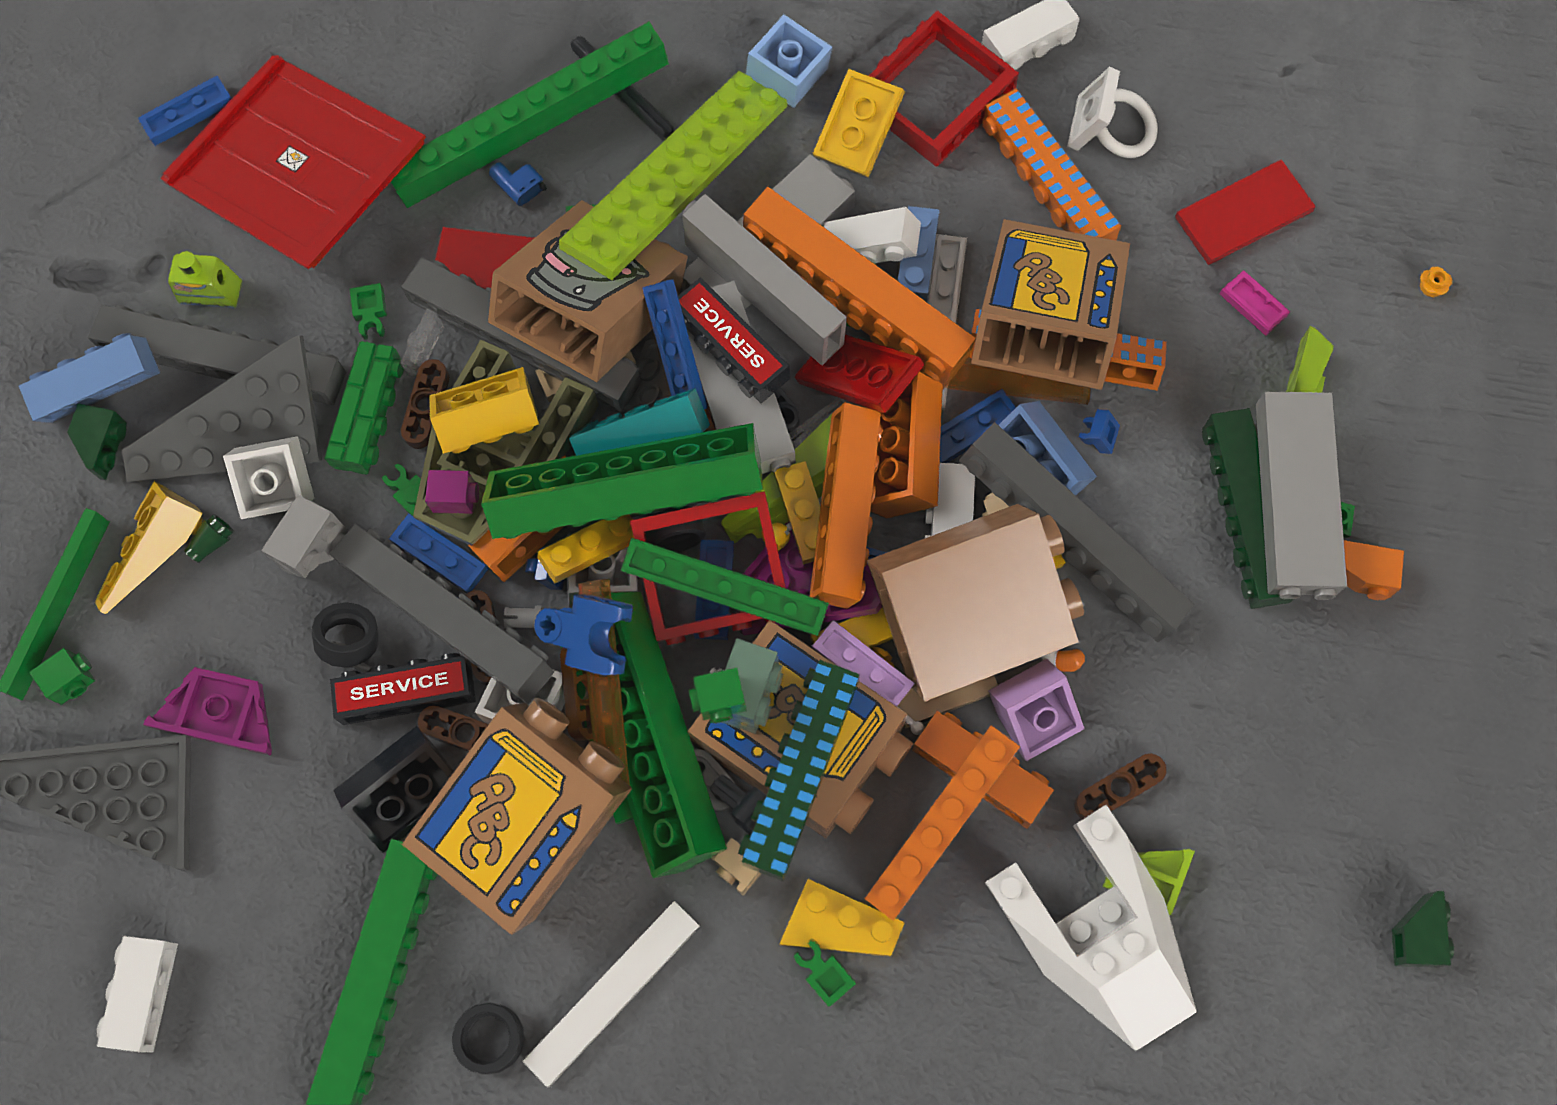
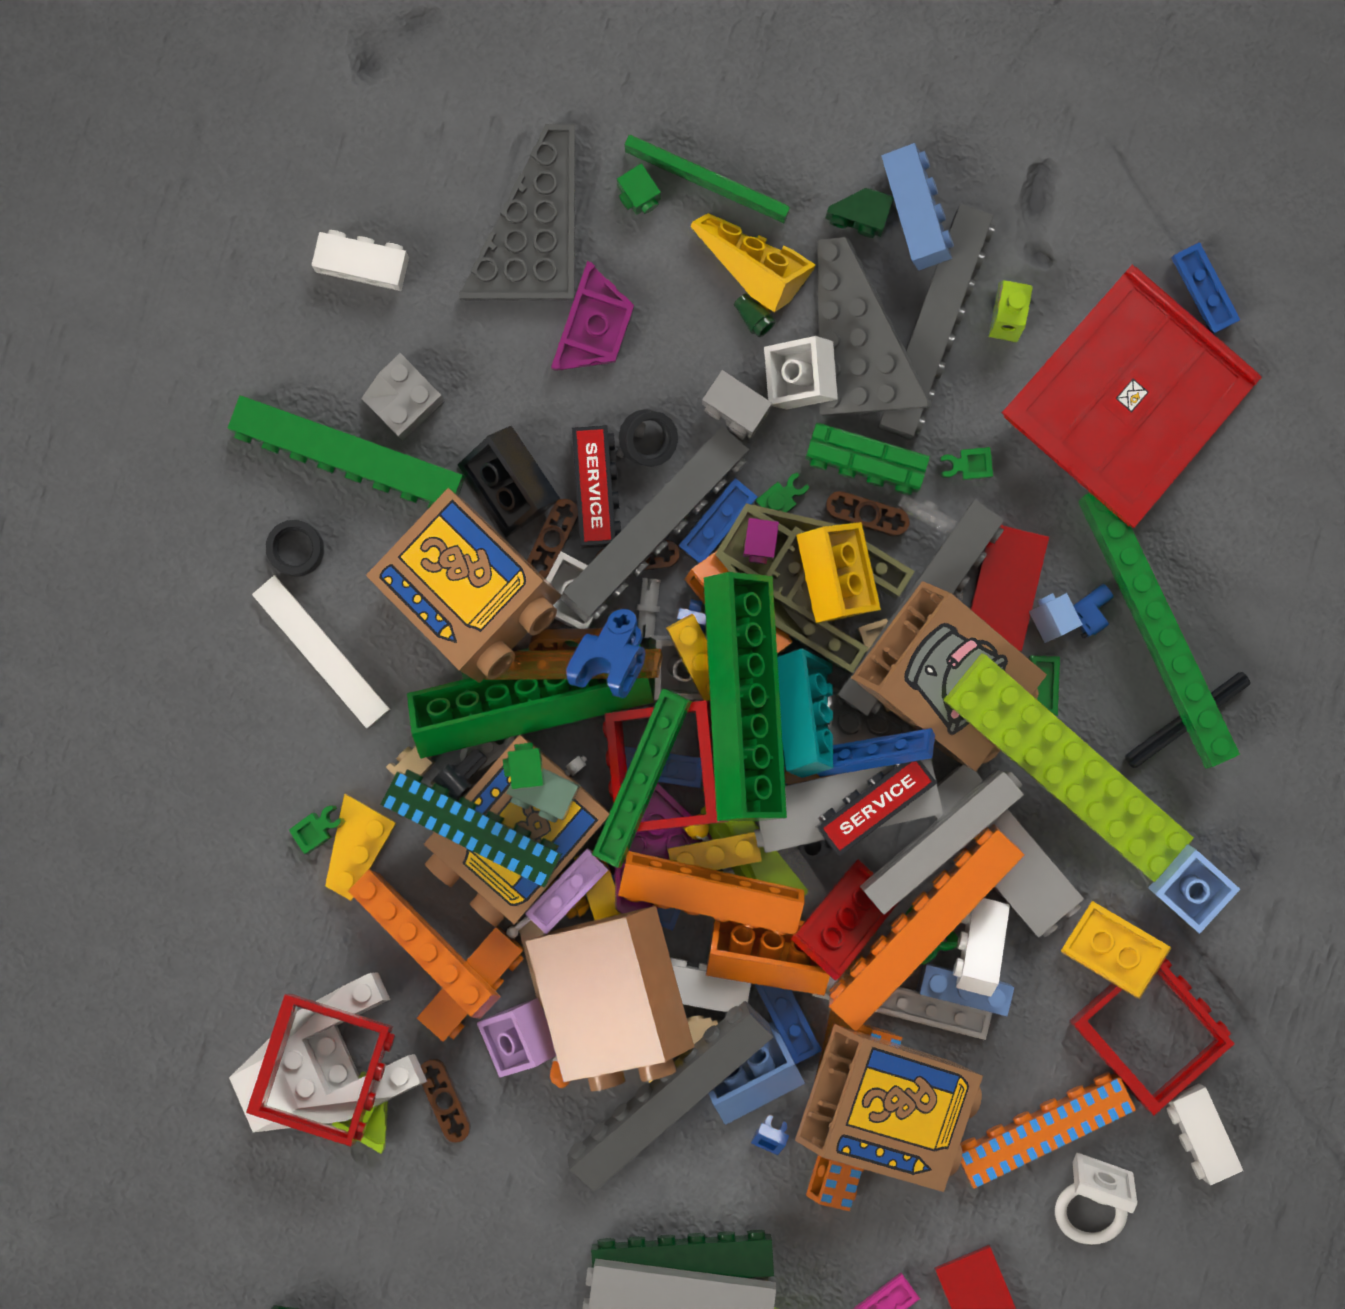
camera: 90 degrees right, 15 degrees up
none -> red window [246,993,395,1147]
none -> light grey slope [361,353,445,441]
none -> light blue brick [1029,593,1082,643]

